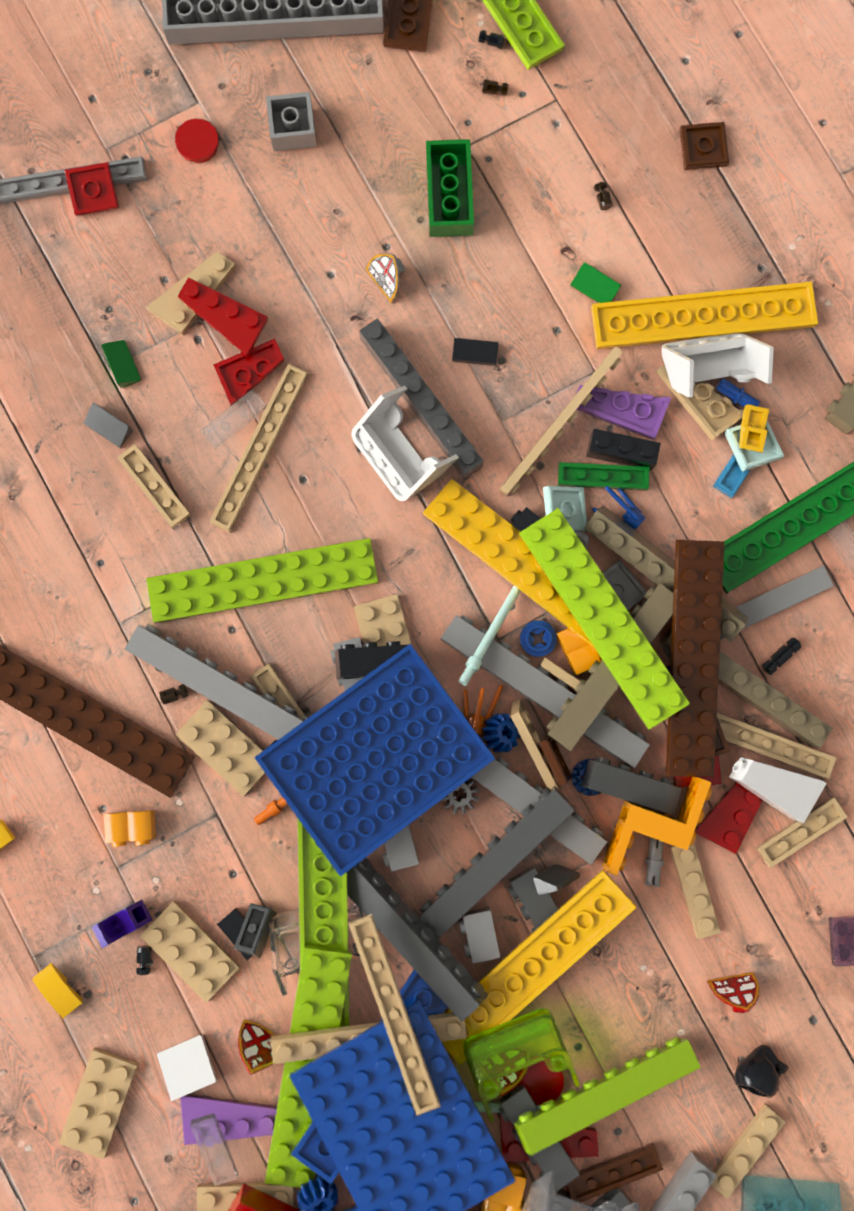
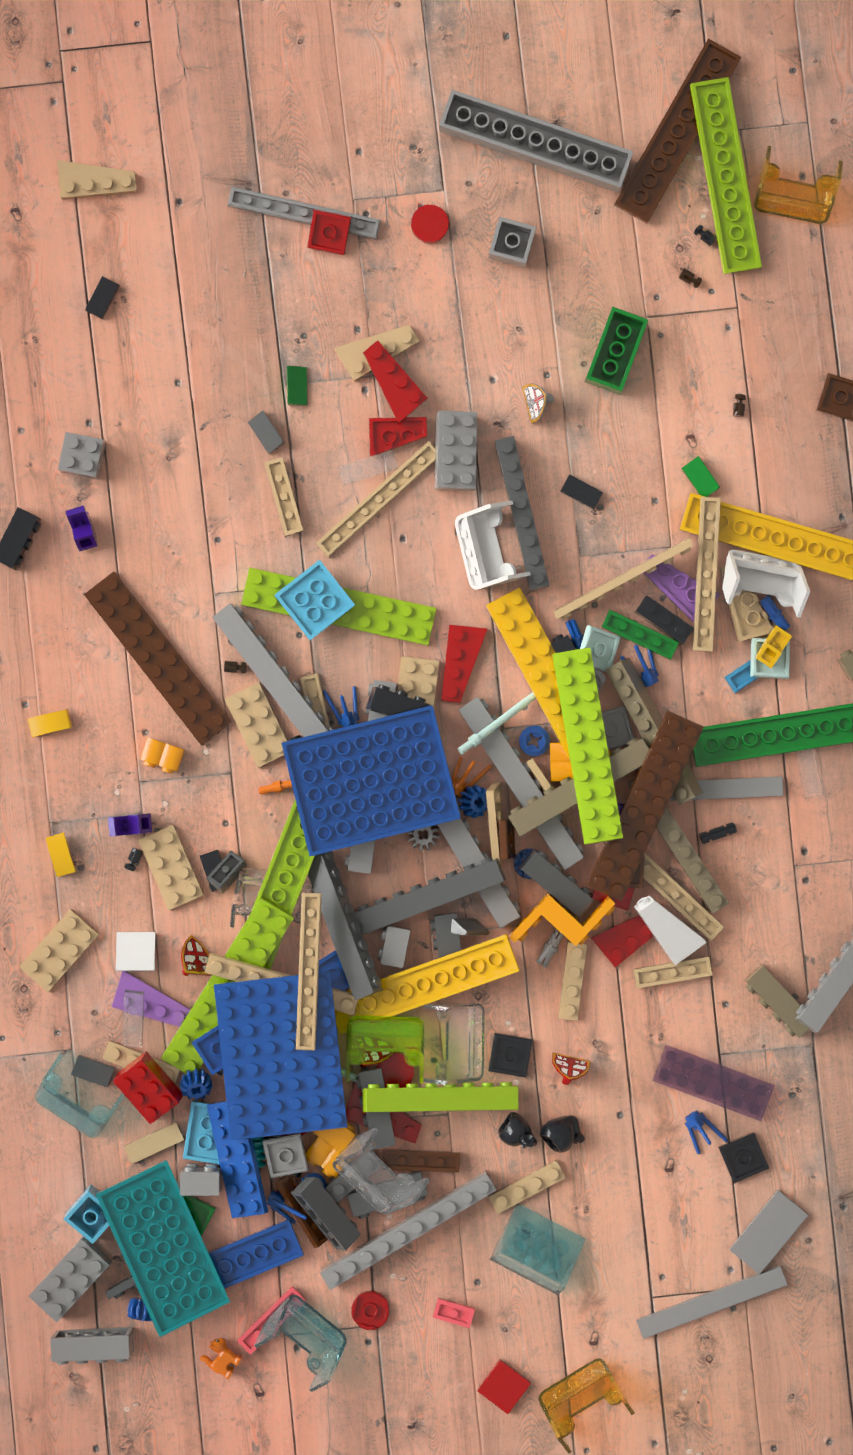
camera: 30 degrees right, 5 degrees up
none -> medium azure plate [274,560,355,641]
none -> blue plant [323,686,360,727]
none -> clear windscreen [423,1003,485,1085]
none -> light grey brick [434,411,477,491]
none -> red wing [441,624,487,703]
none -> black tile [488,1033,533,1078]
none -> black piece [498,1112,537,1149]
none -> blue axle [566,619,584,650]
none -> tan plate [693,497,721,652]

